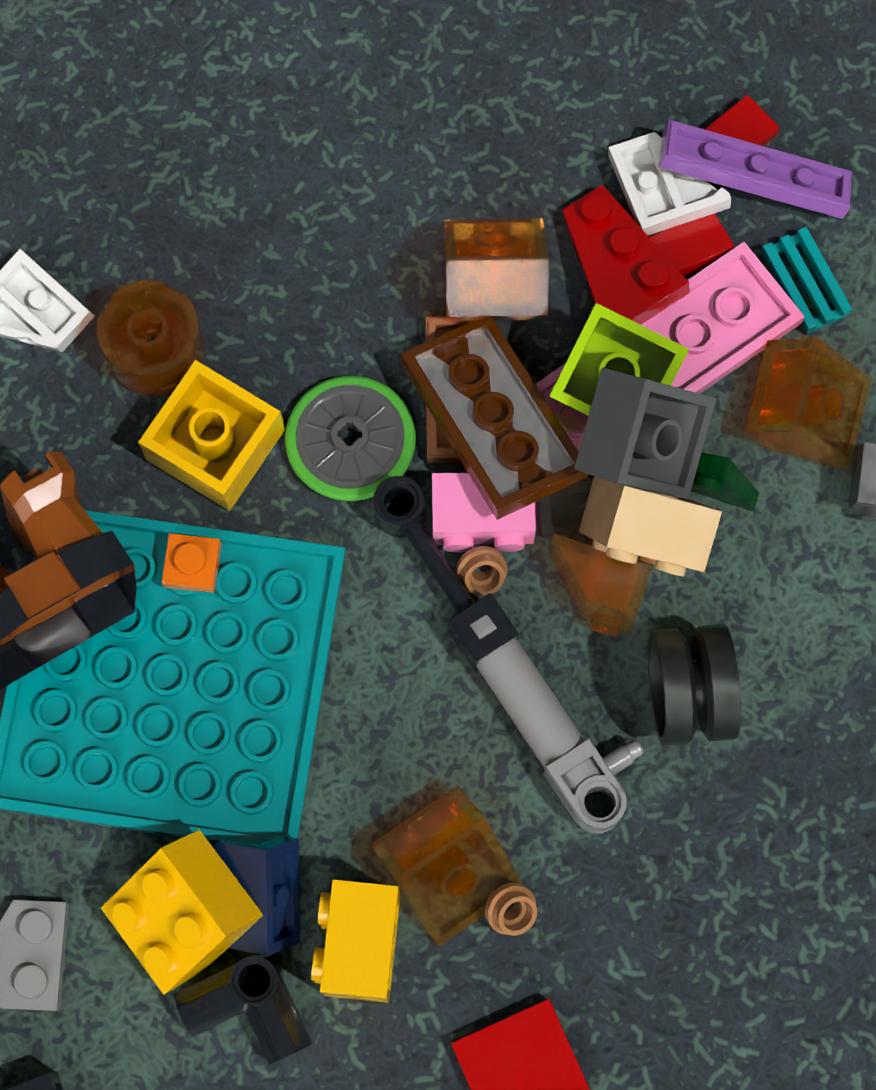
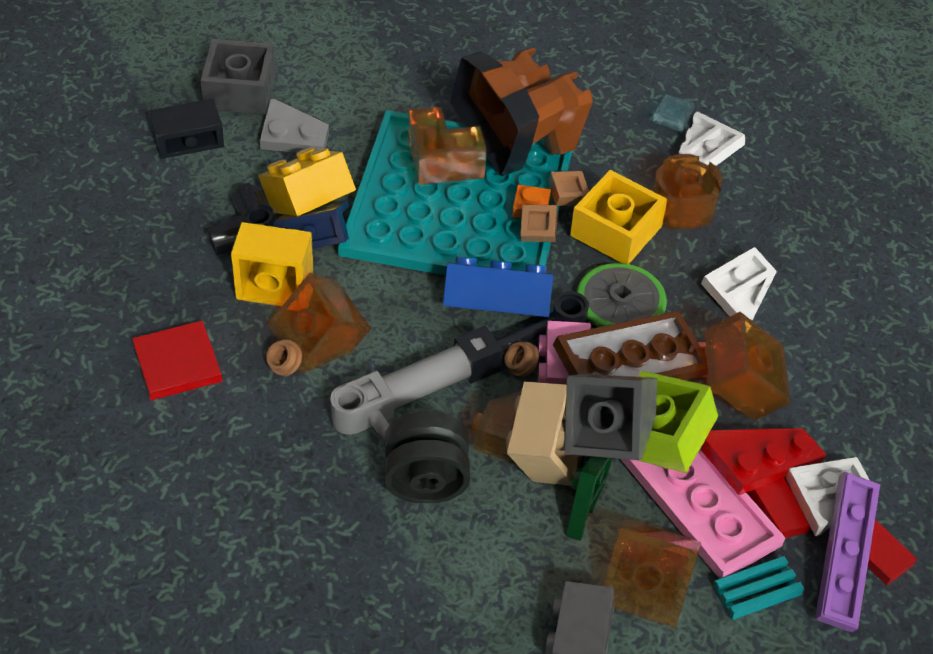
camera: 90 degrees right, 25 degrees down
none -> clear orange brick [408,107,486,185]
none -> blue brick [443,257,553,317]
none -> medium nougat plate [521,205,557,242]
none -> medium nougat plate [548,171,589,206]
none -> white wing [701,247,777,331]

